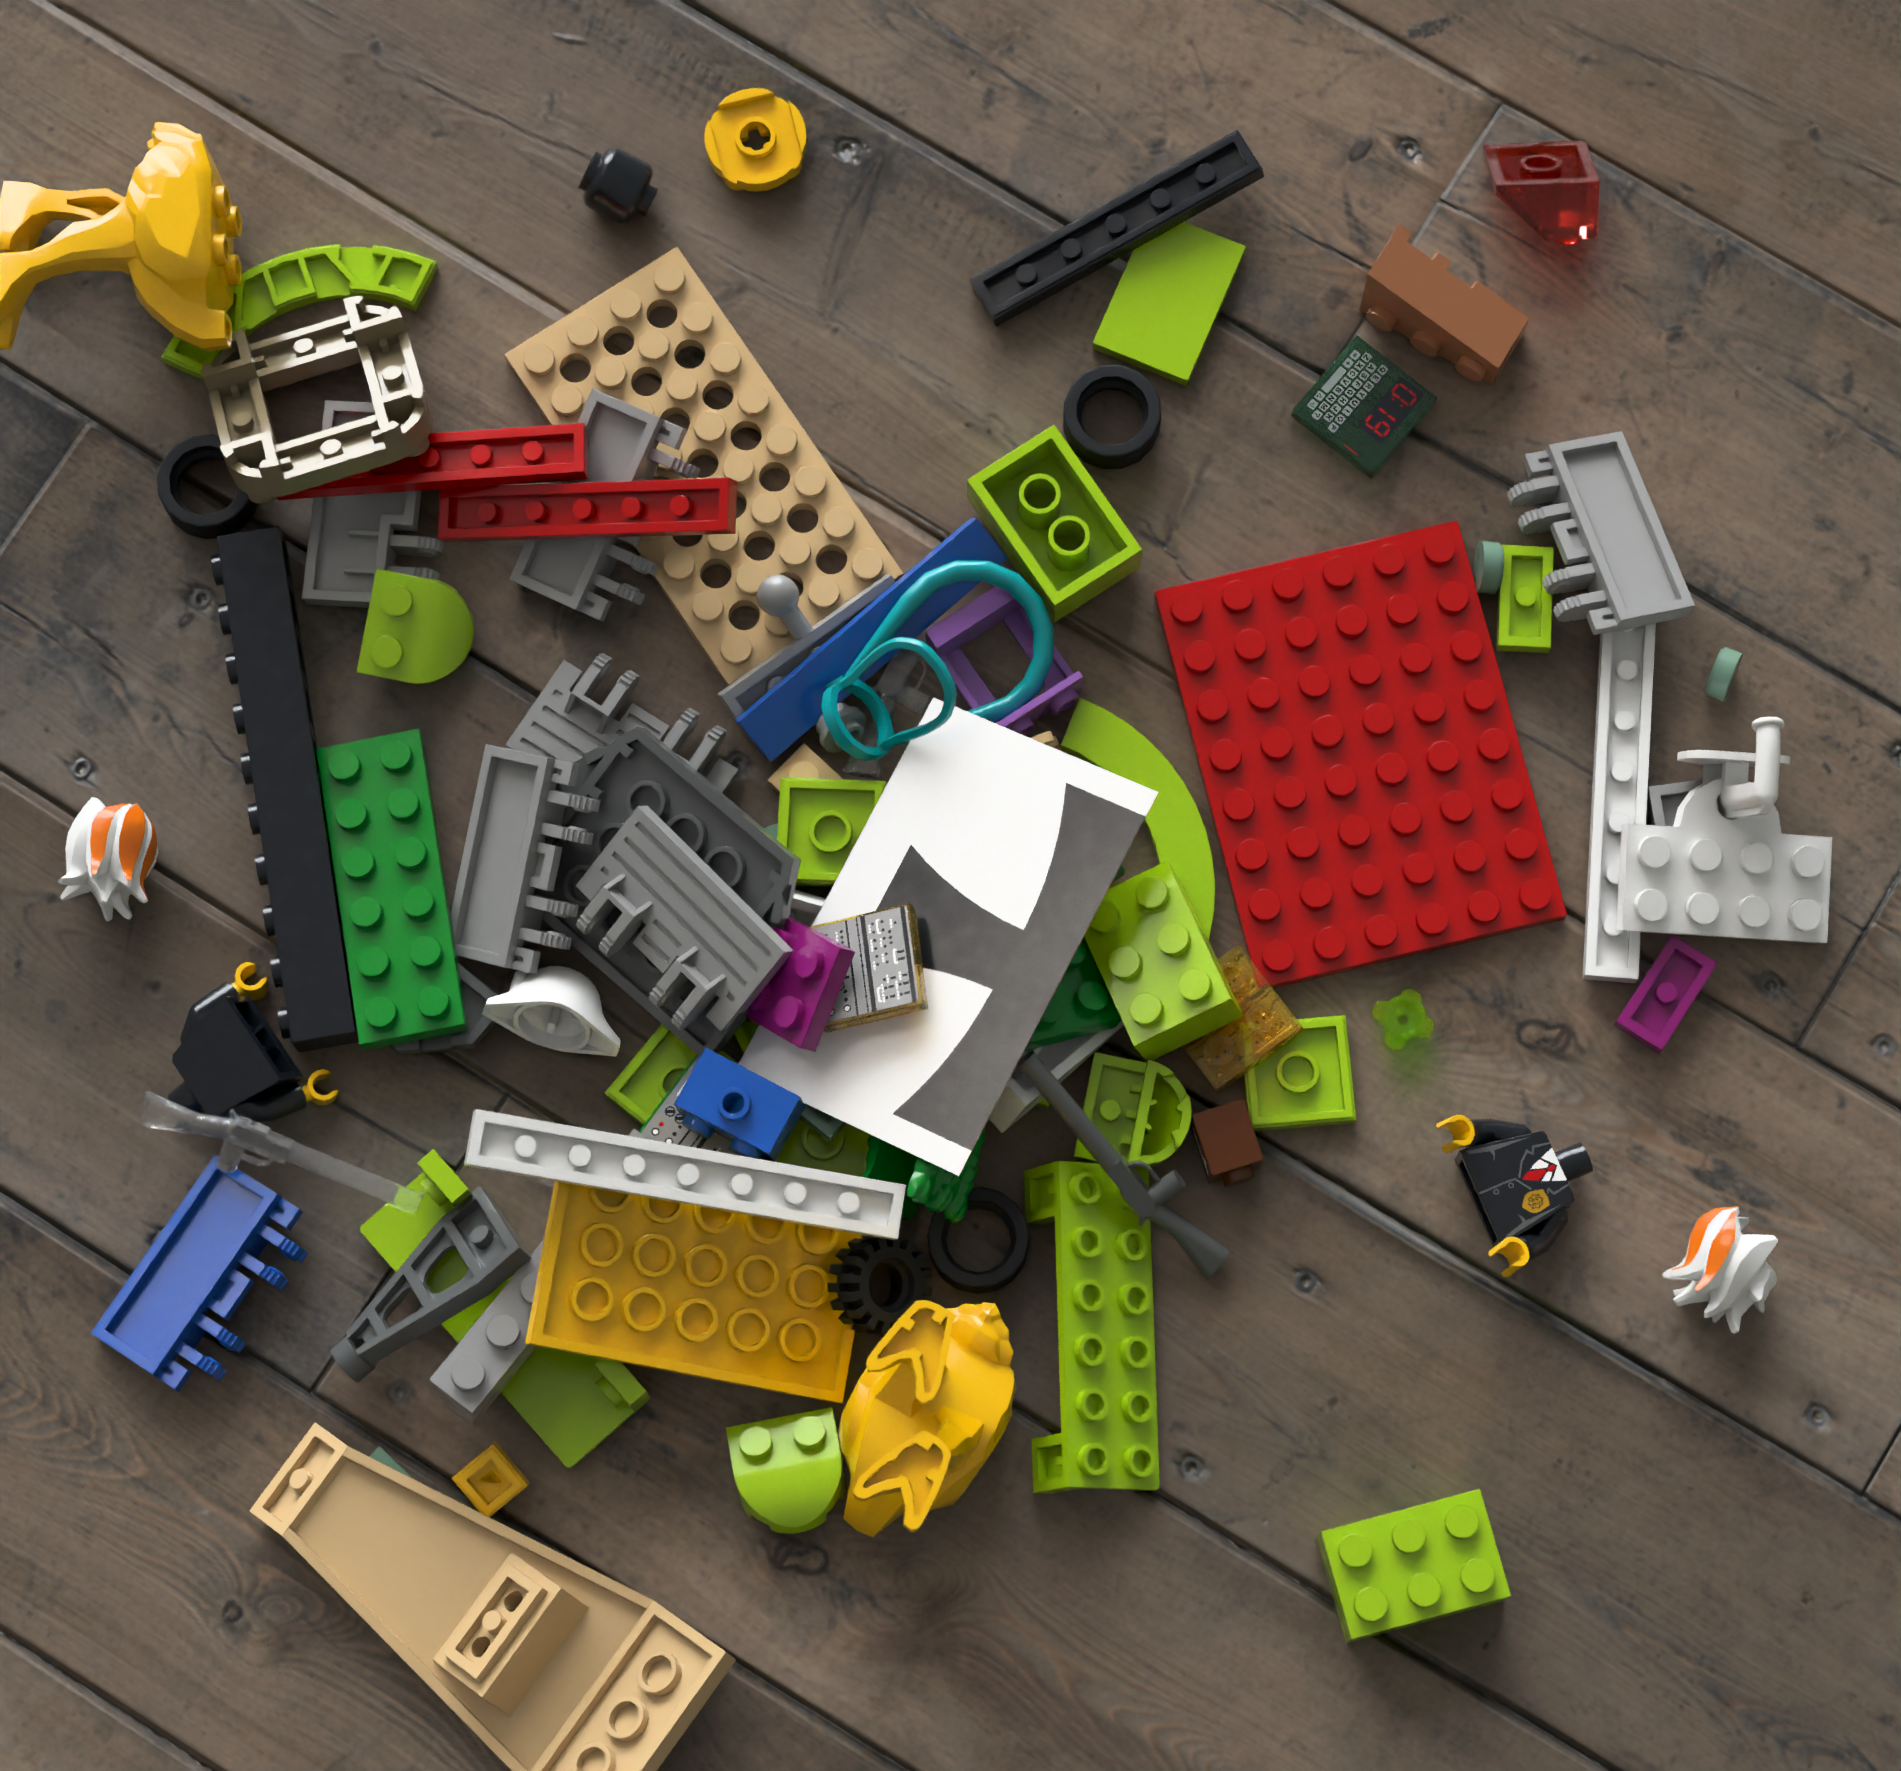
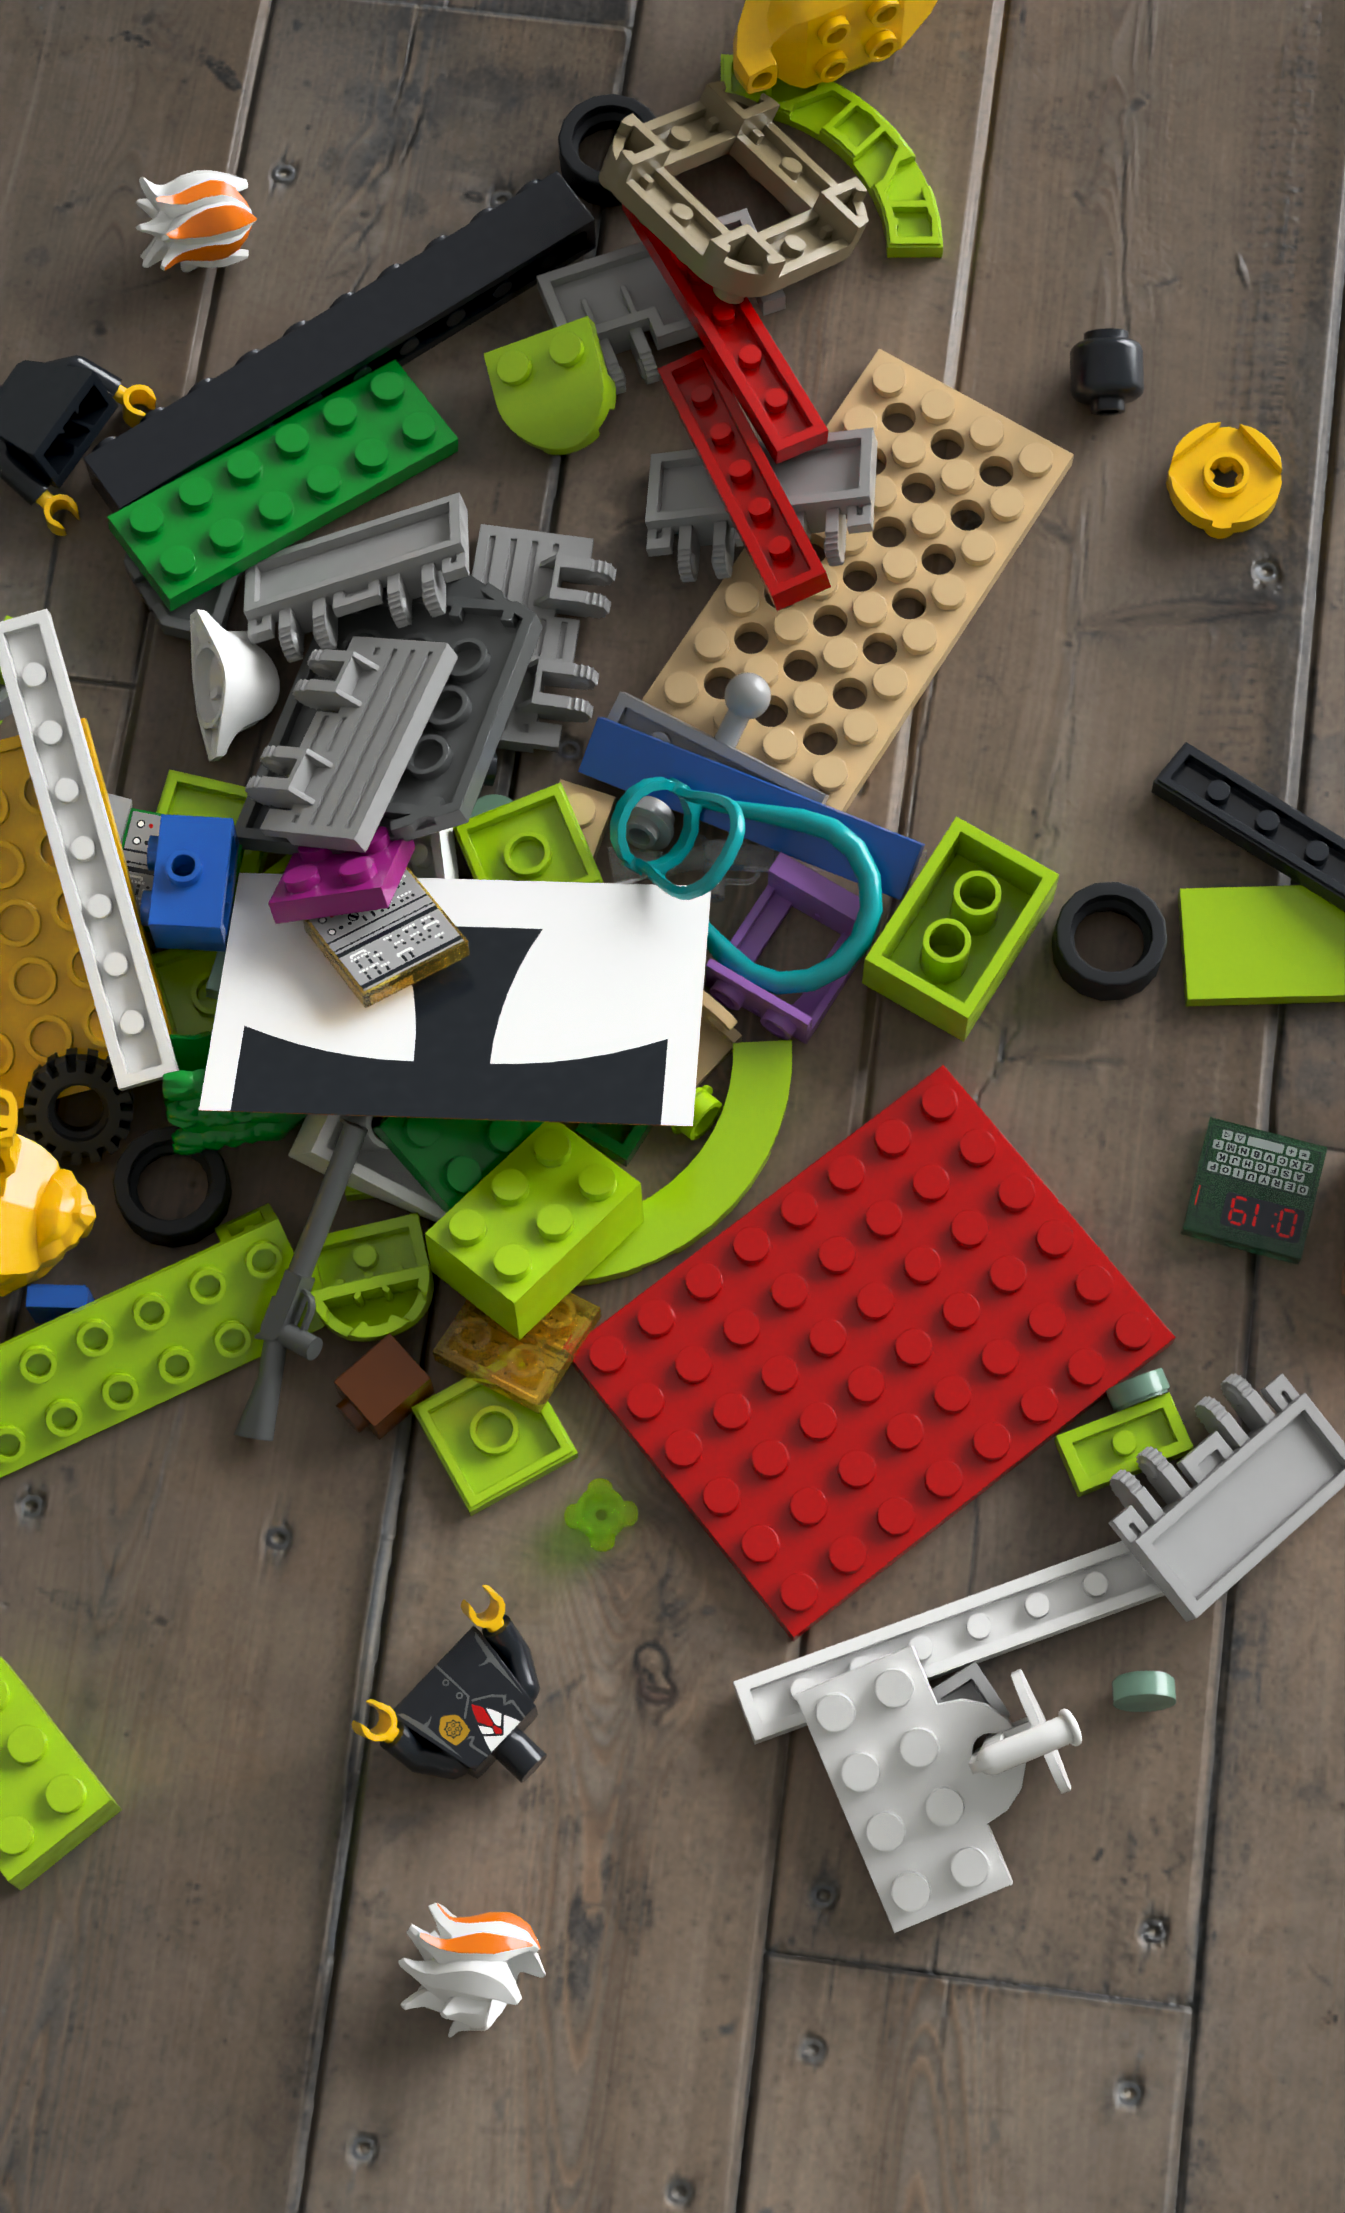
camera: 65 degrees right, 5 degrees down
magenta plate [1613,934,1717,1054] -> none
none -> blue tile [25,1284,95,1323]

